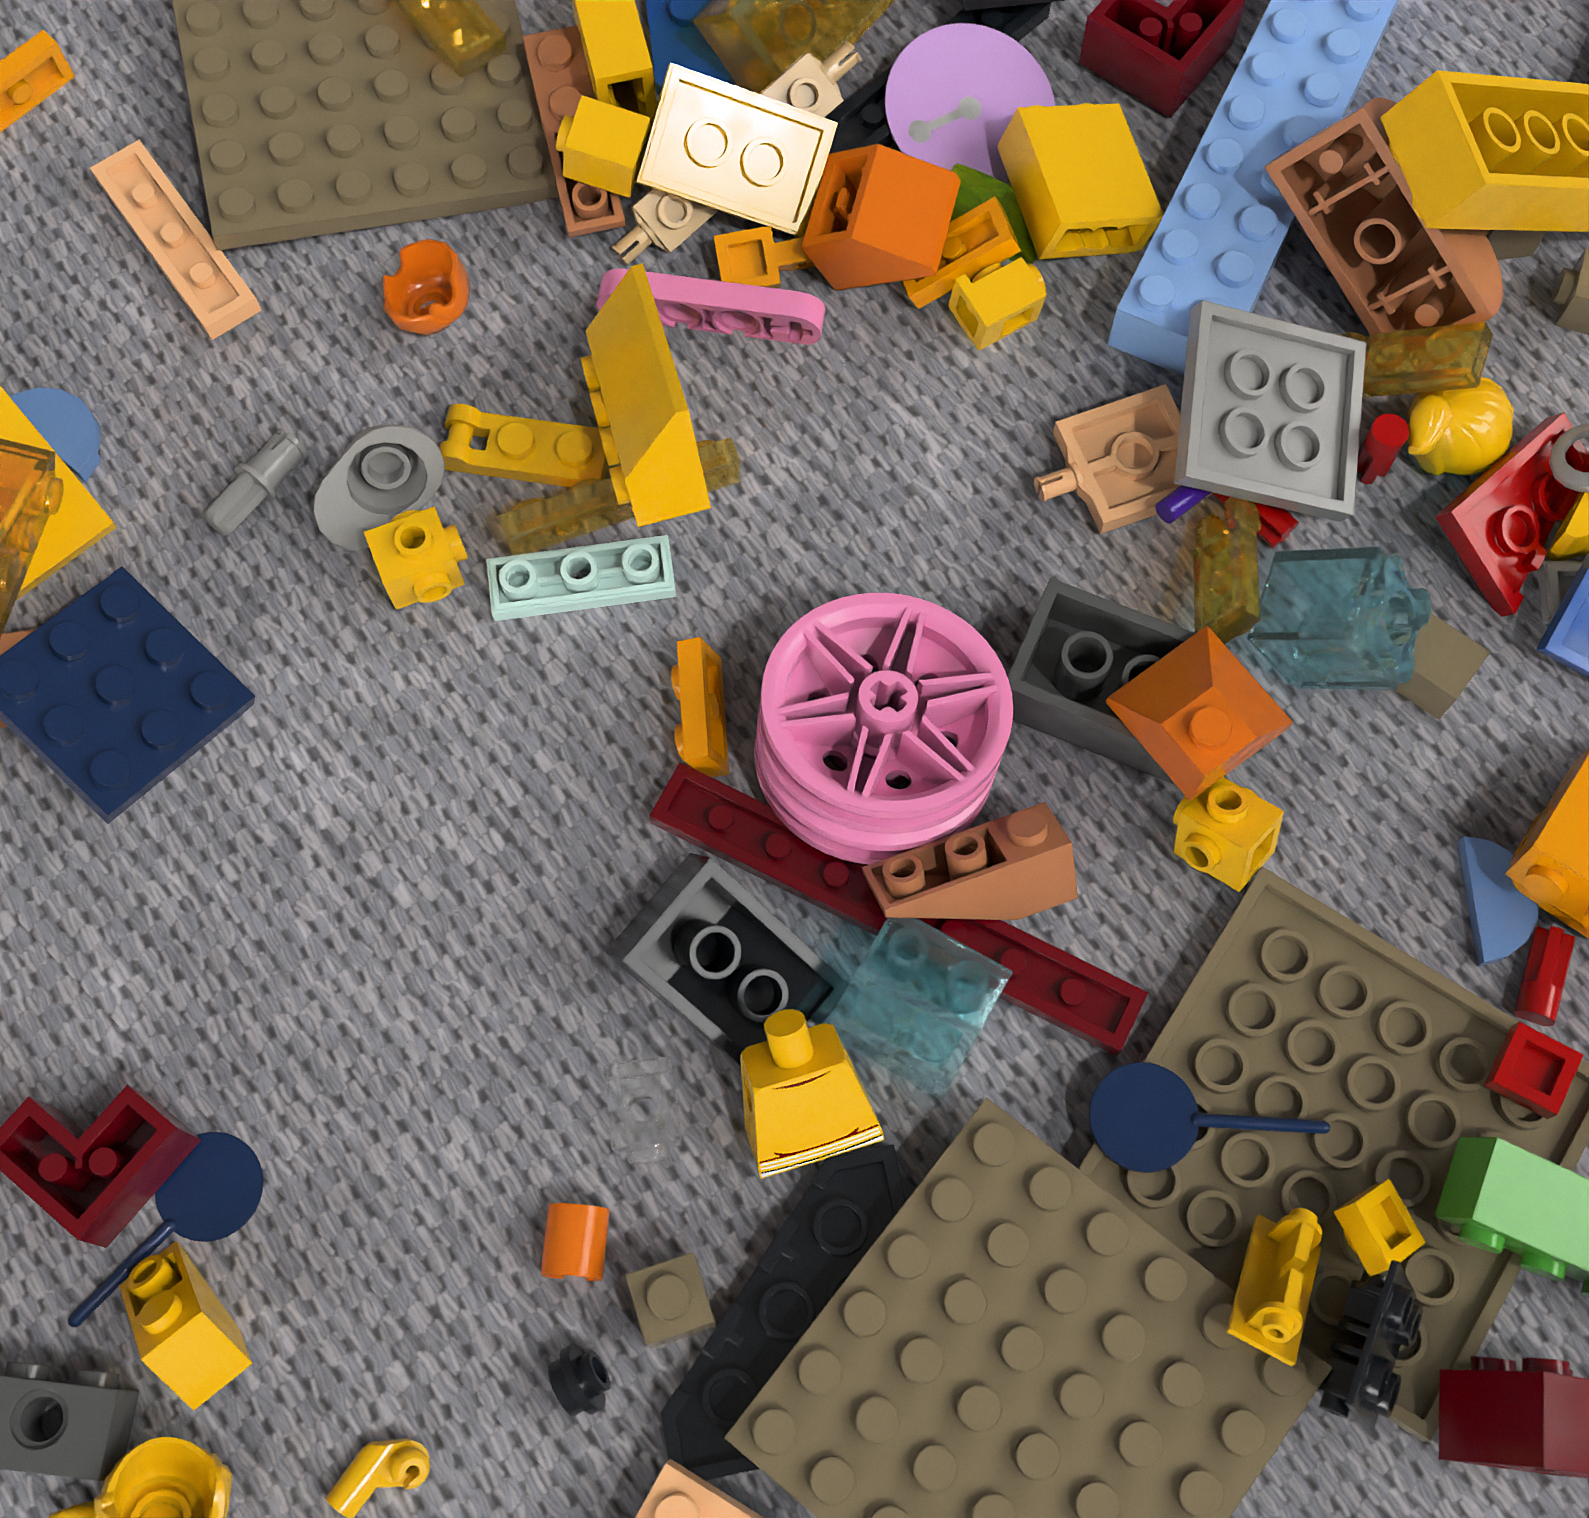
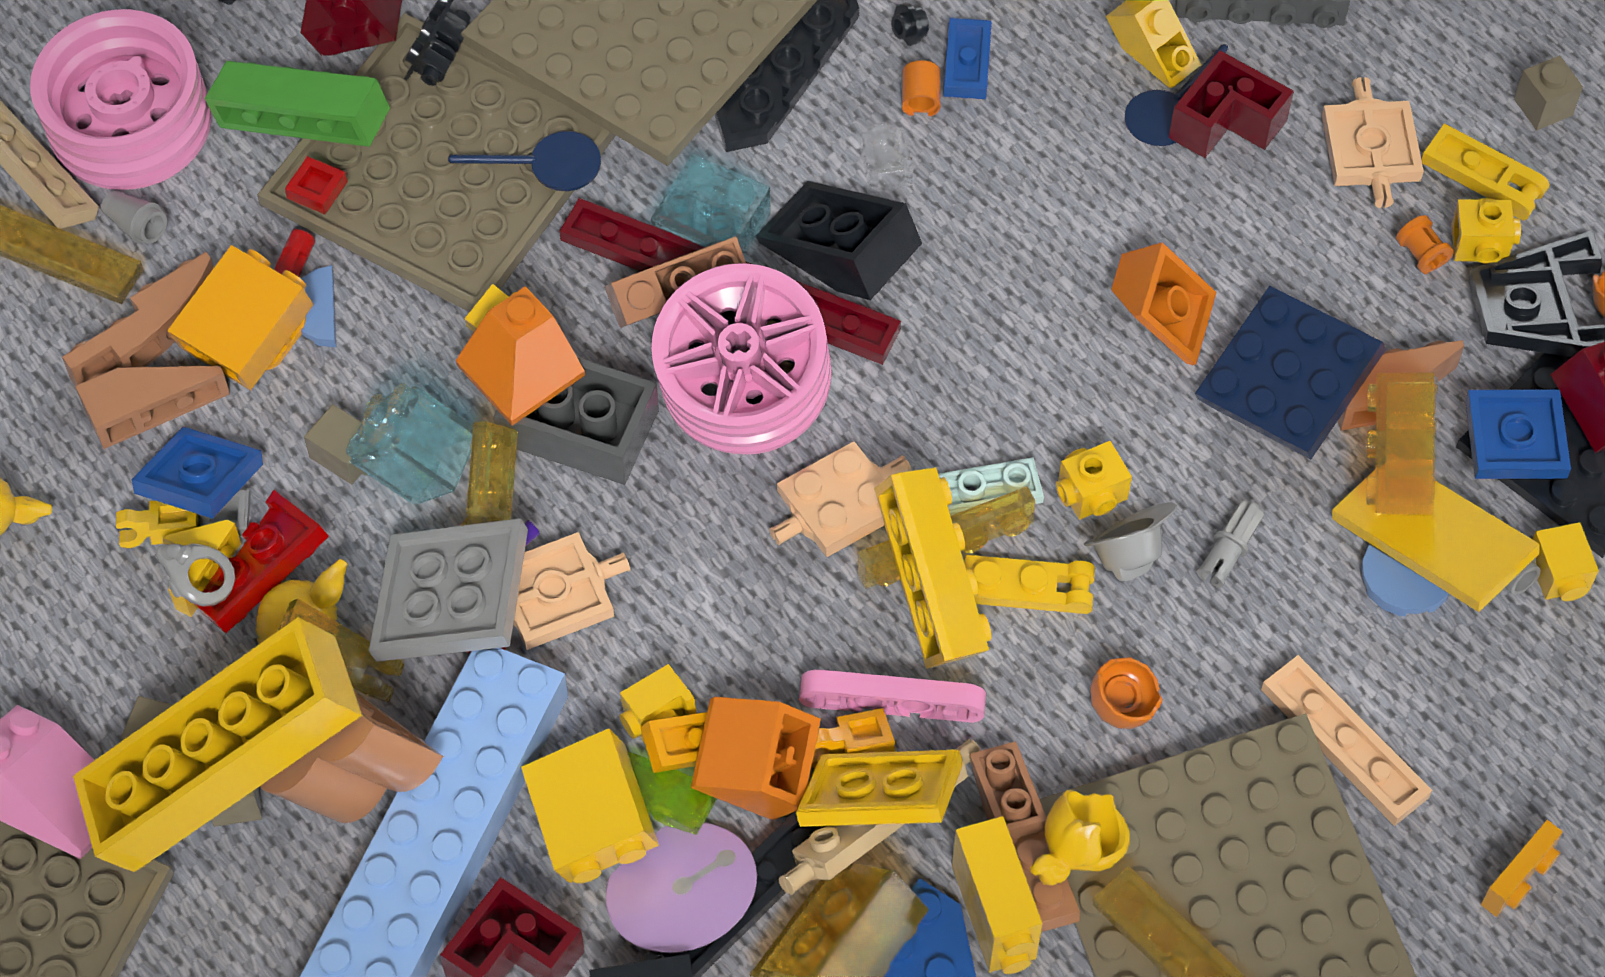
camera: 175 degrees right, 10 degrees down
yellow brick [555,95,650,198] -> none
dark tan brick [625,1252,718,1349] -> none
light orange plate [671,637,730,777] -> none
yellow torso [740,1009,885,1179] -> none
yellow hinge [1226,1208,1322,1366] -> none
yellow plate [1333,1179,1426,1277] -> none
red piece [1357,413,1409,484] -> none
none -> light nougat plate [769,441,912,557]
none -> blue plate [943,18,992,100]
none -> yellow hair [1030,790,1130,885]
none -> orange slope [1111,242,1217,365]

